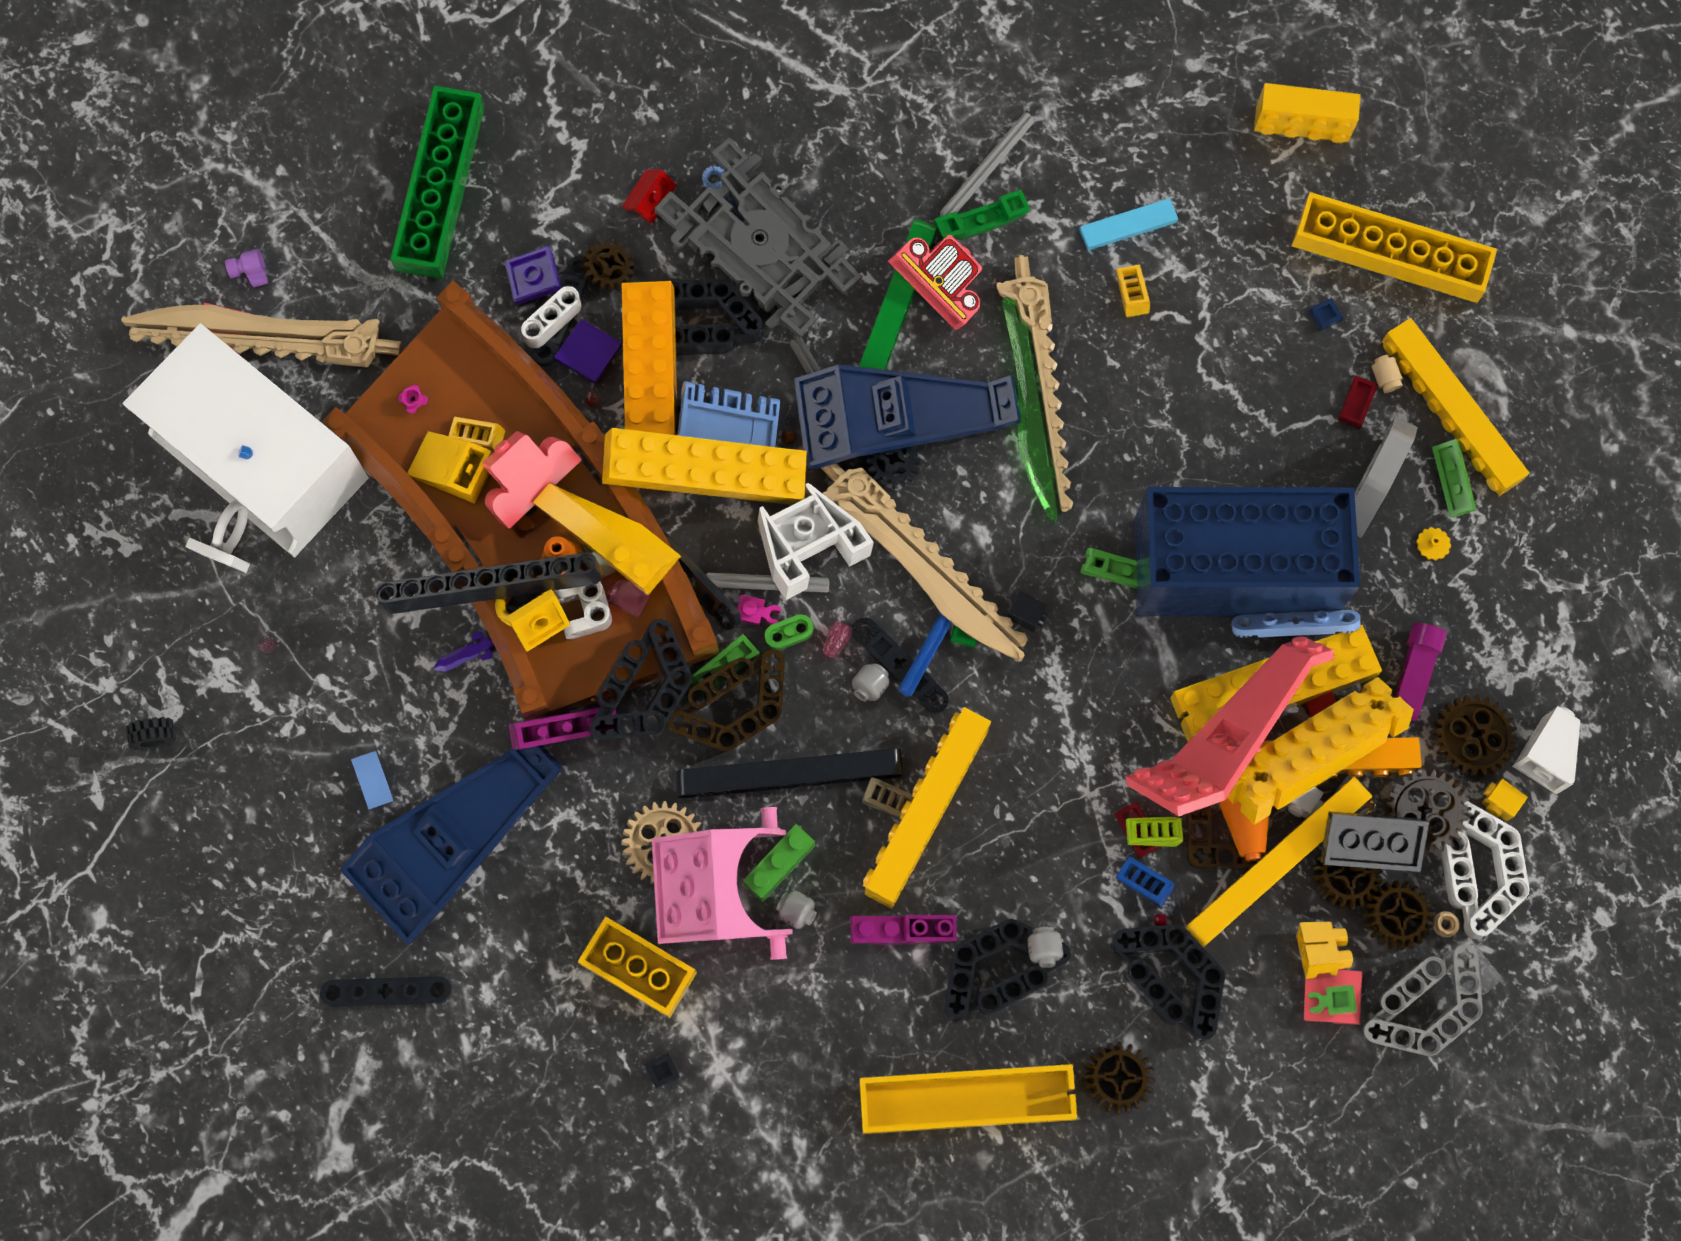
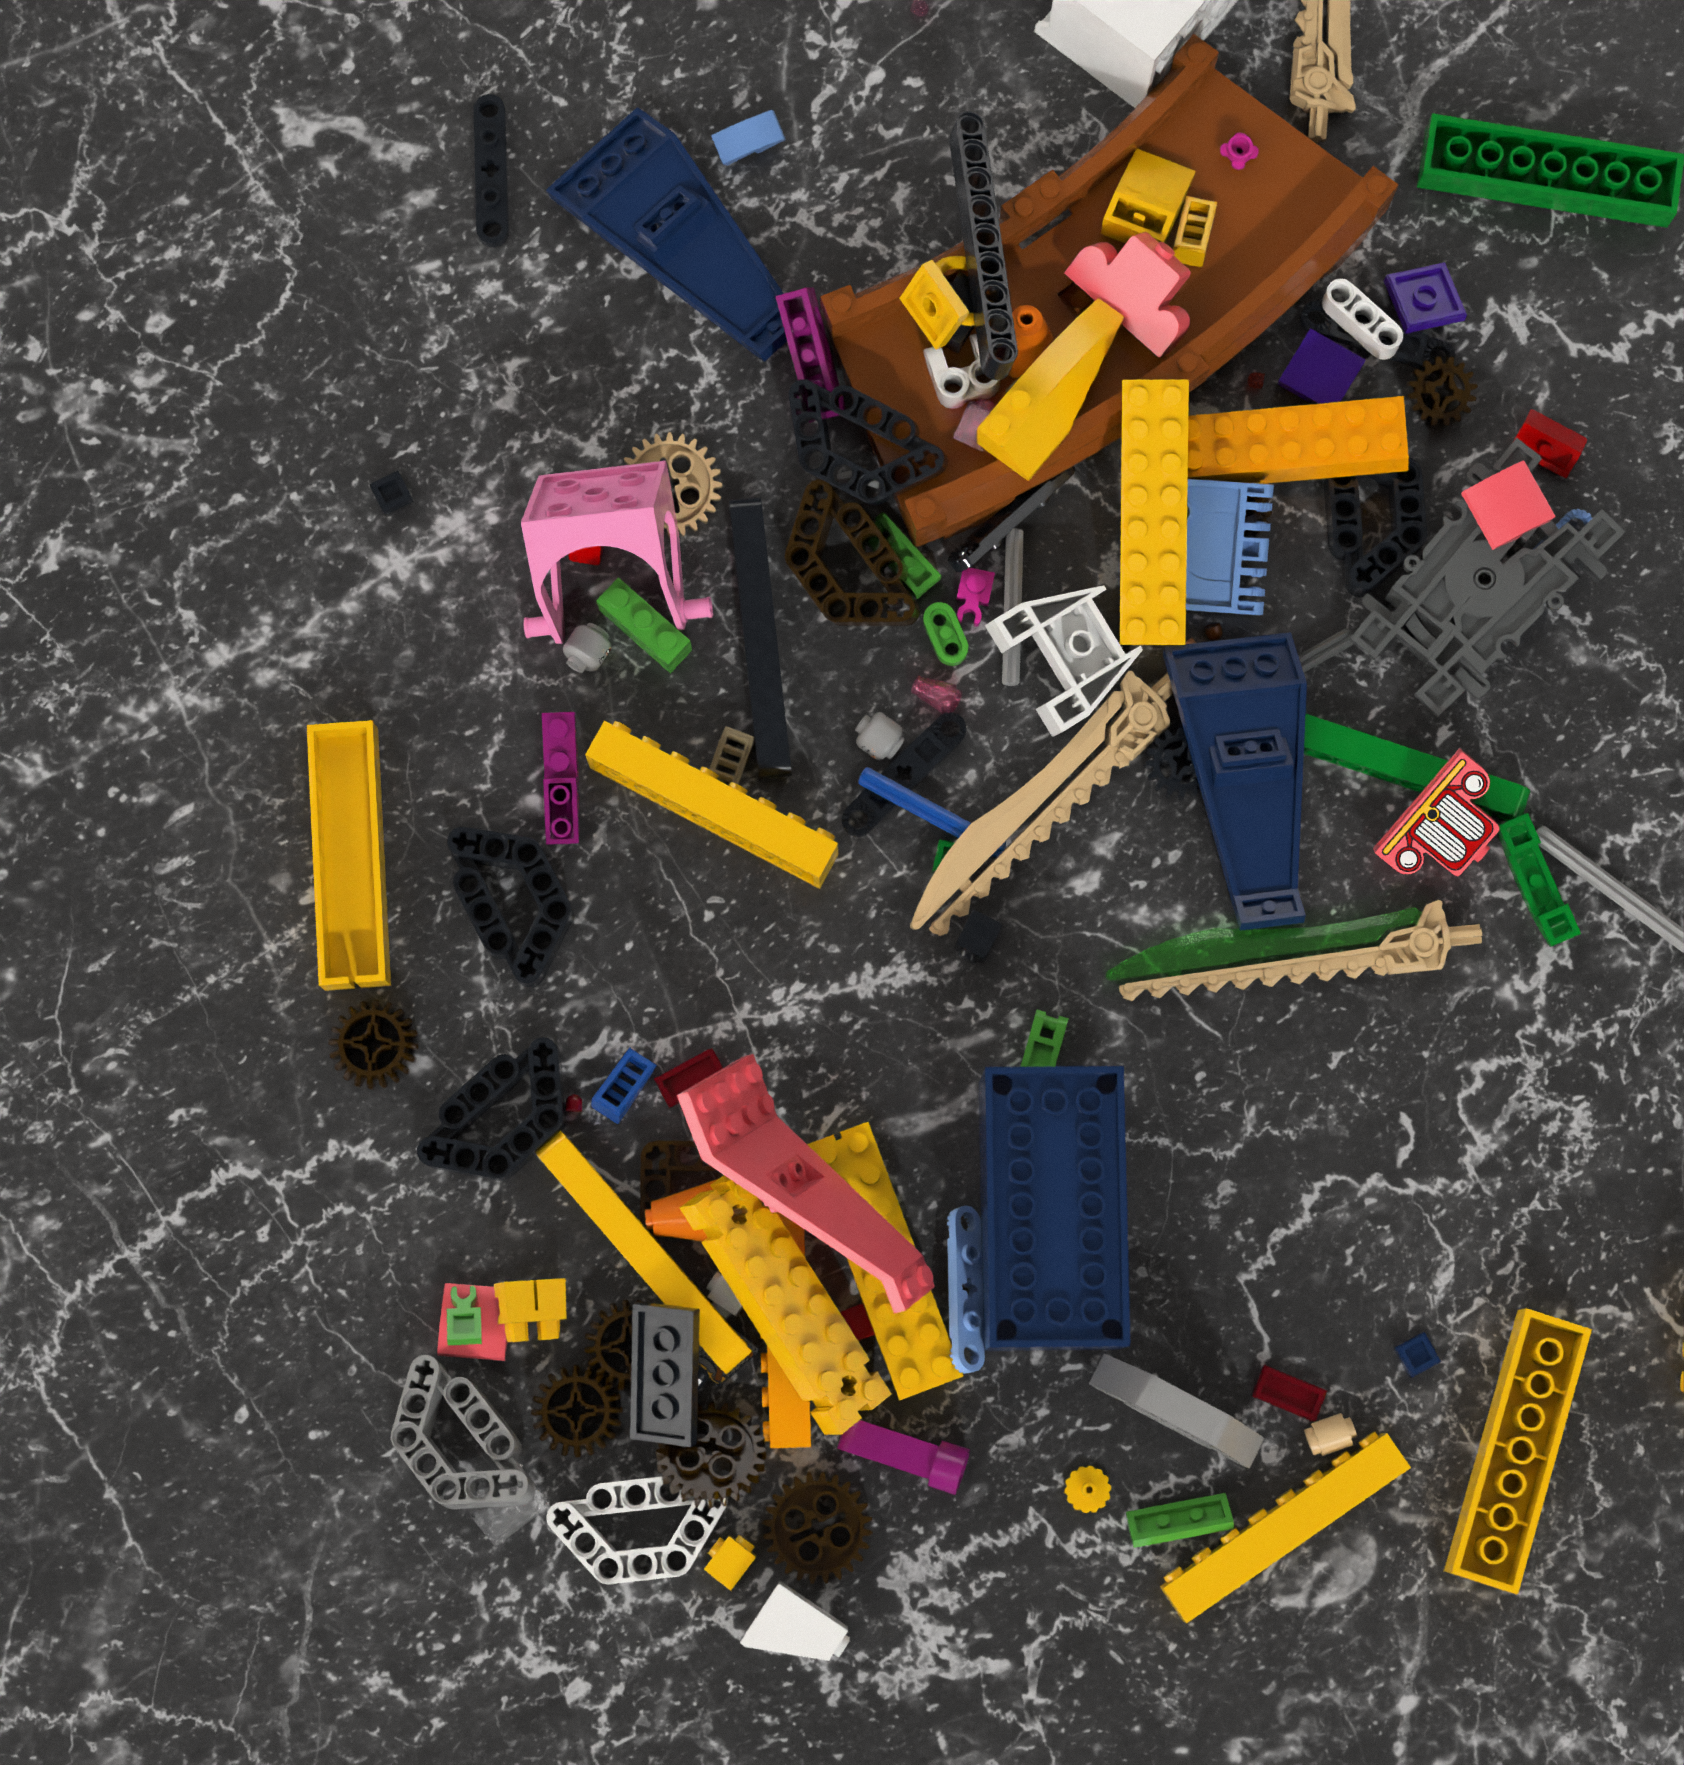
camera: 90 degrees right, 5 degrees up
dark purple sword [432,631,495,672] -> none
yellow brick [578,916,697,1018] -> none
light grey head [1027,927,1063,968] -> none
medium azure tile [1079,198,1178,251] -> none
yellow slope [1116,264,1150,317] -> none
lime slope [1126,817,1183,847] -> none
tan plate [1433,911,1459,938] -> none
none -> coral slope [1461,460,1556,550]

